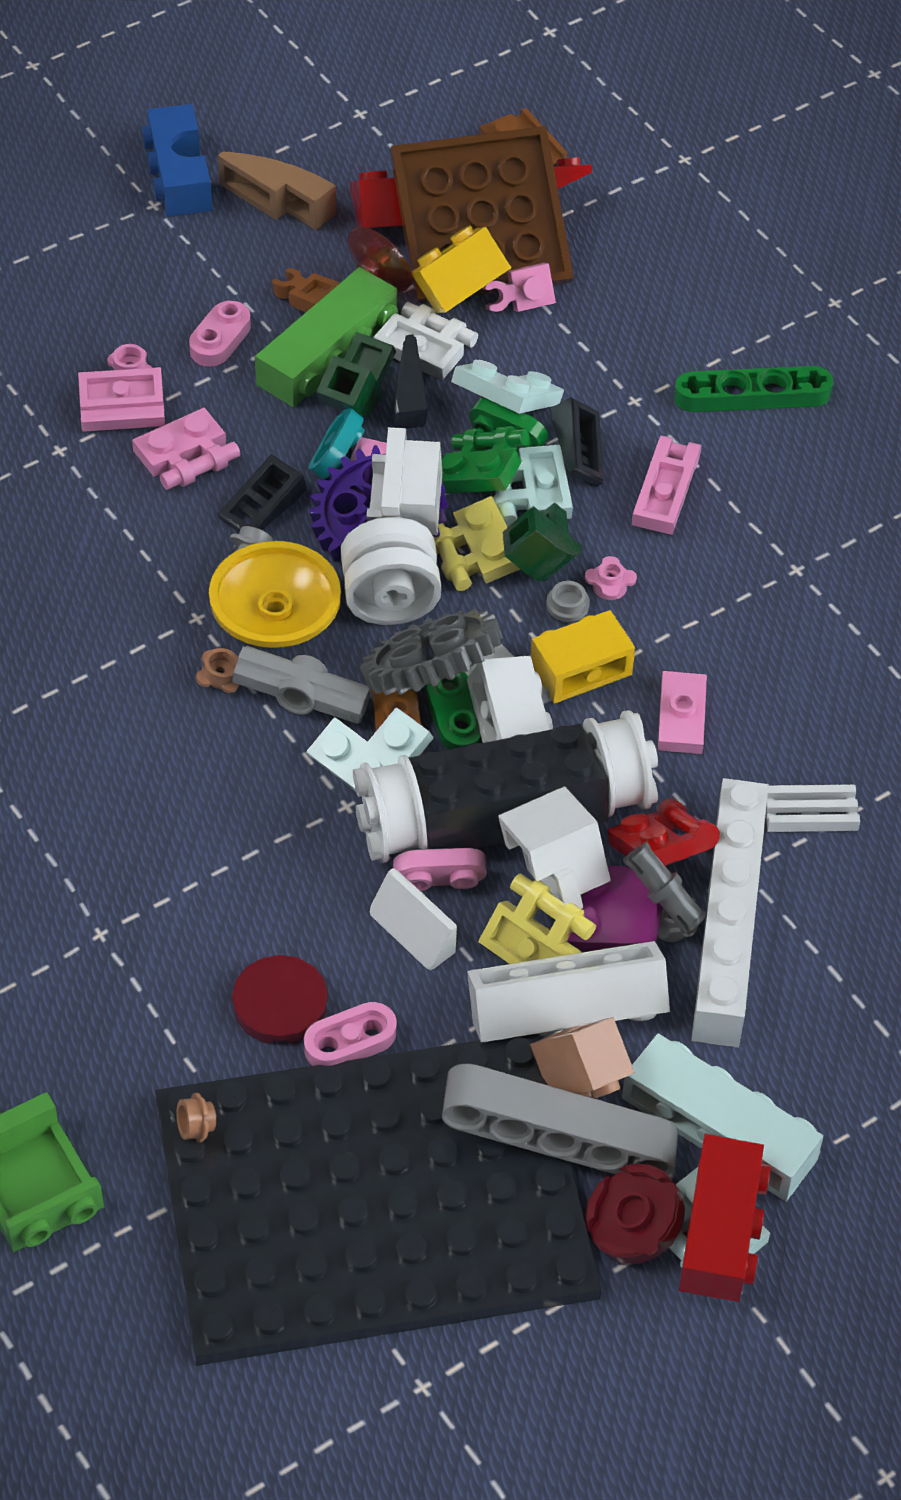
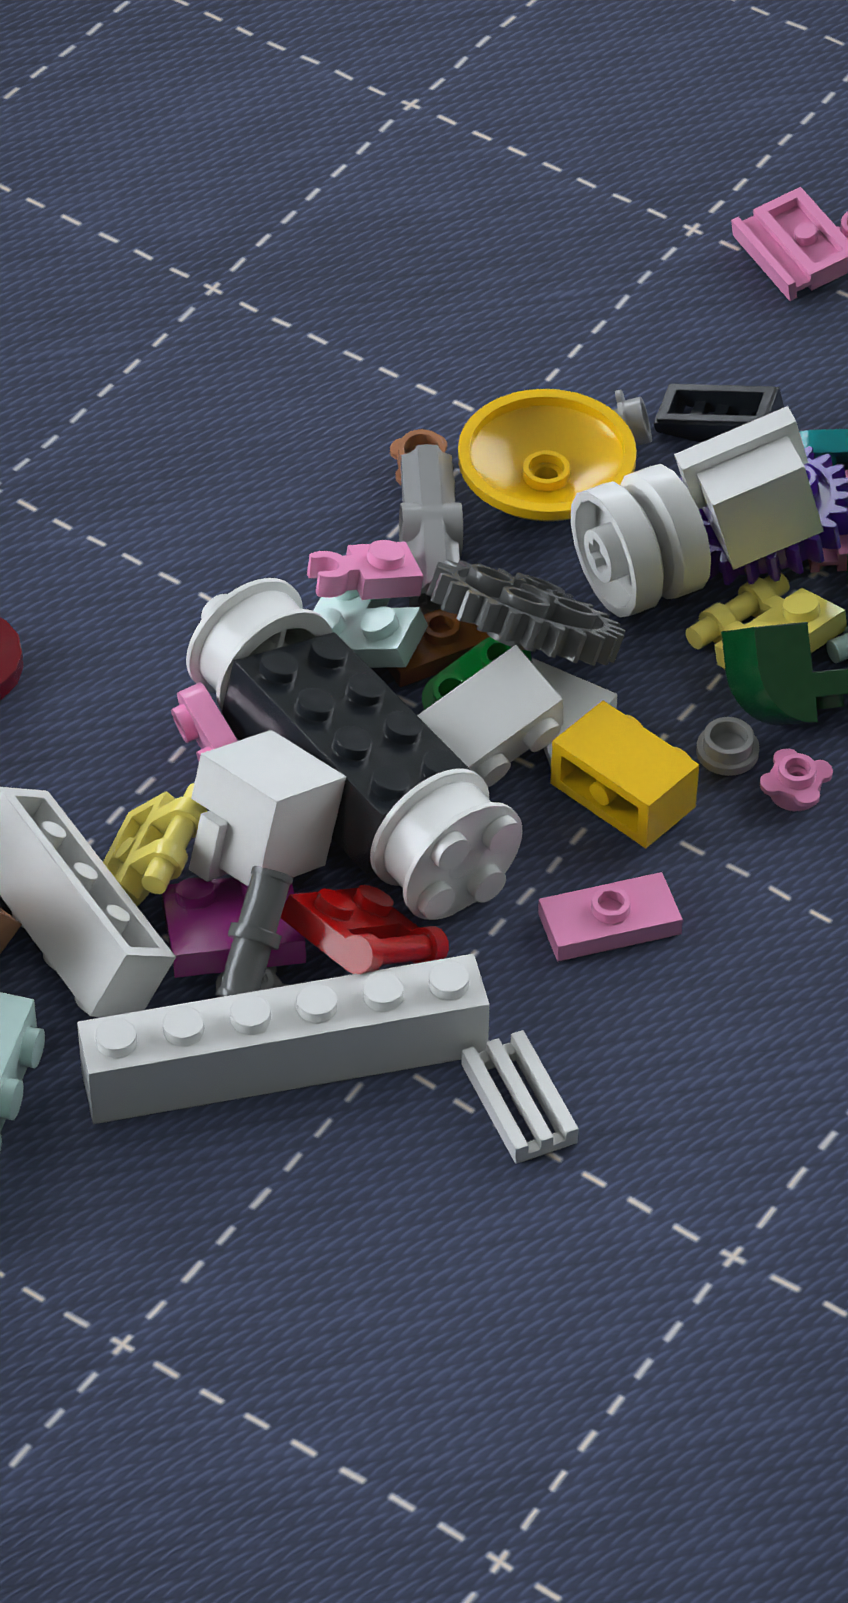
camera: 70 degrees right, 5 degrees down
bright pink plate [132,407,241,490] -> none
white slope [370,868,457,970] -> none
none -> bright pink plate [307,540,423,600]

